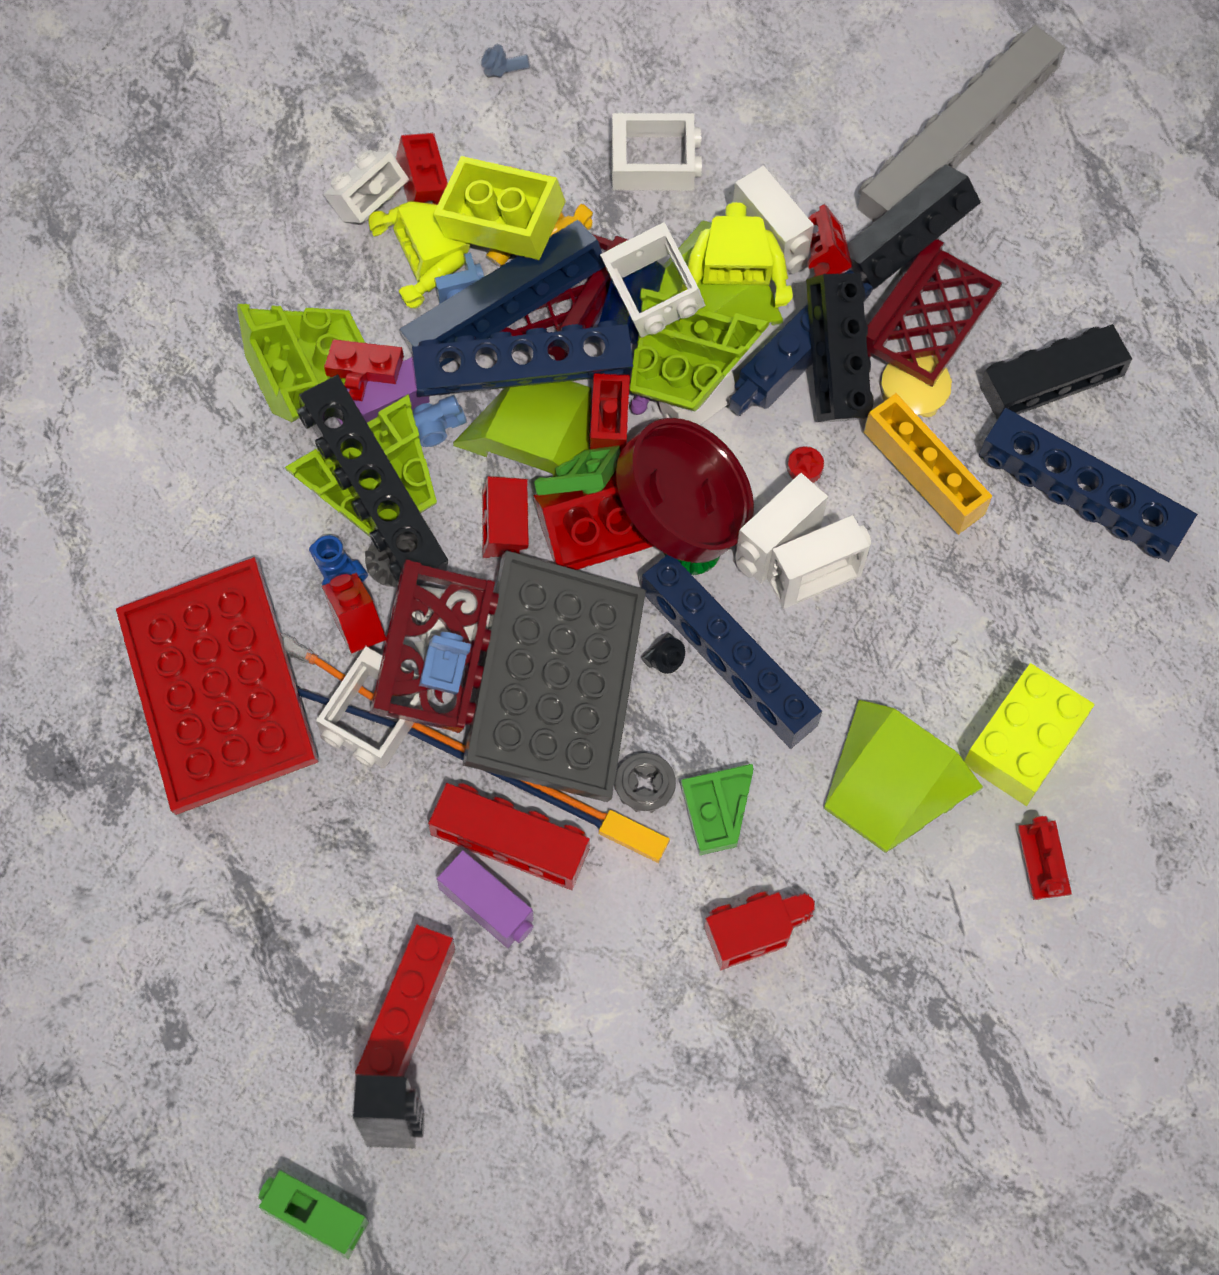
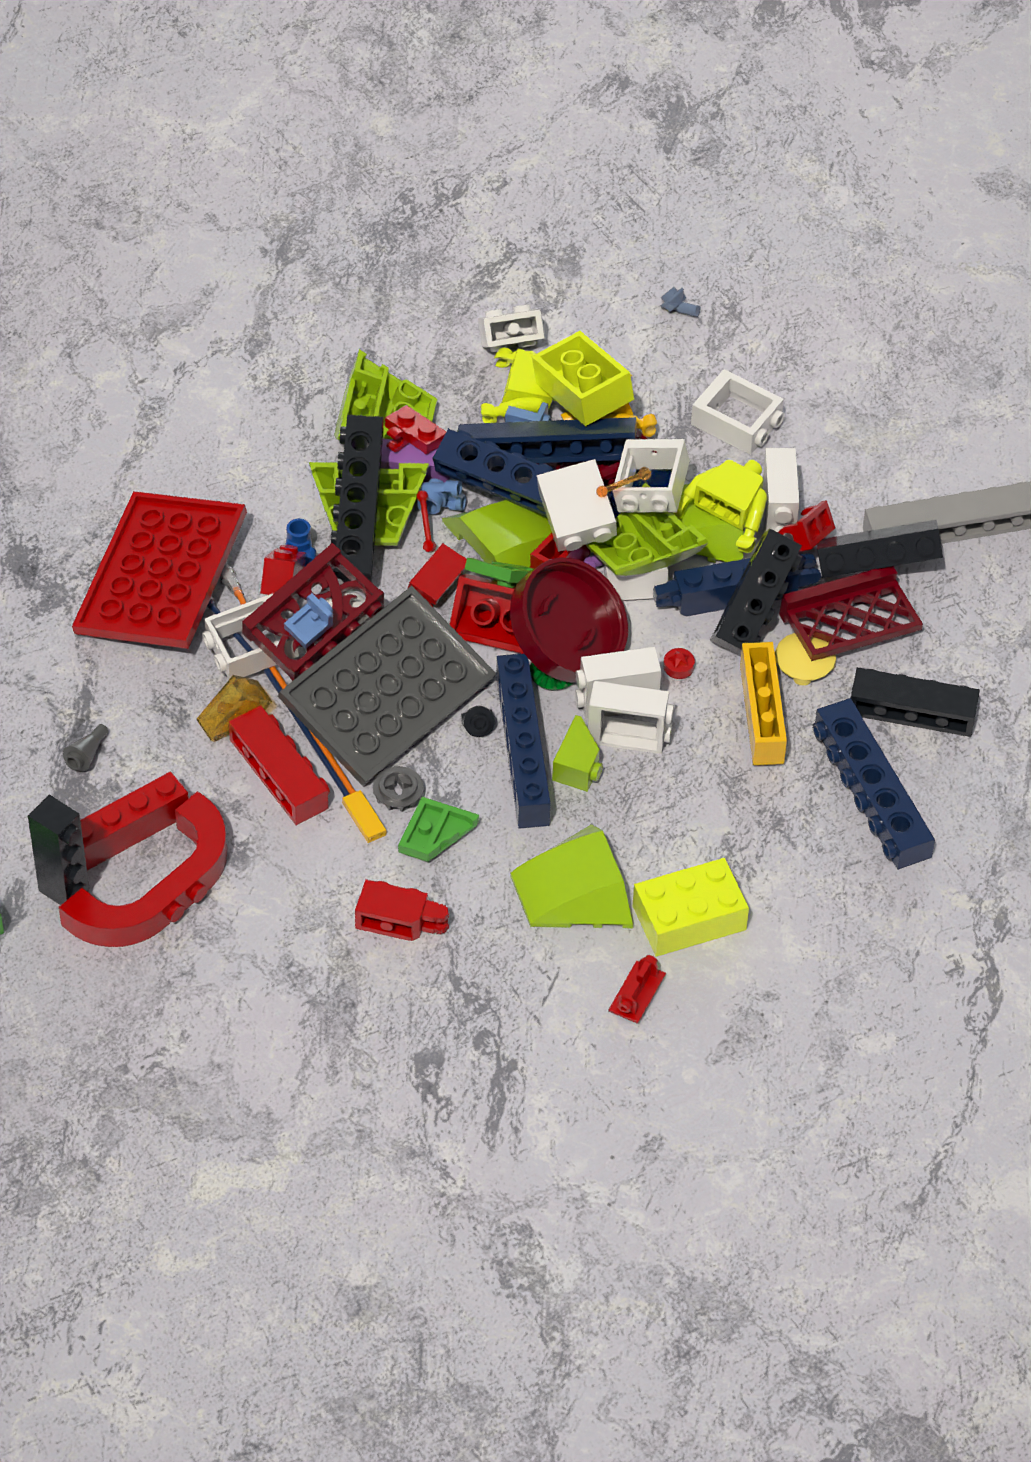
camera: 35 degrees right, 15 degrees down
red hinge [396,133,448,205] -> none
medium lavender brick [436,850,534,949] -> none
none -> red arch [59,791,227,947]
none -> dark grey cone [63,724,108,772]
none -> clear yellow slope [196,675,272,742]
none -> red hinge [417,490,436,552]
none -> white brick [537,459,617,552]
none -> lime slope [552,715,603,792]
none -> clear orange hinge [596,467,651,498]

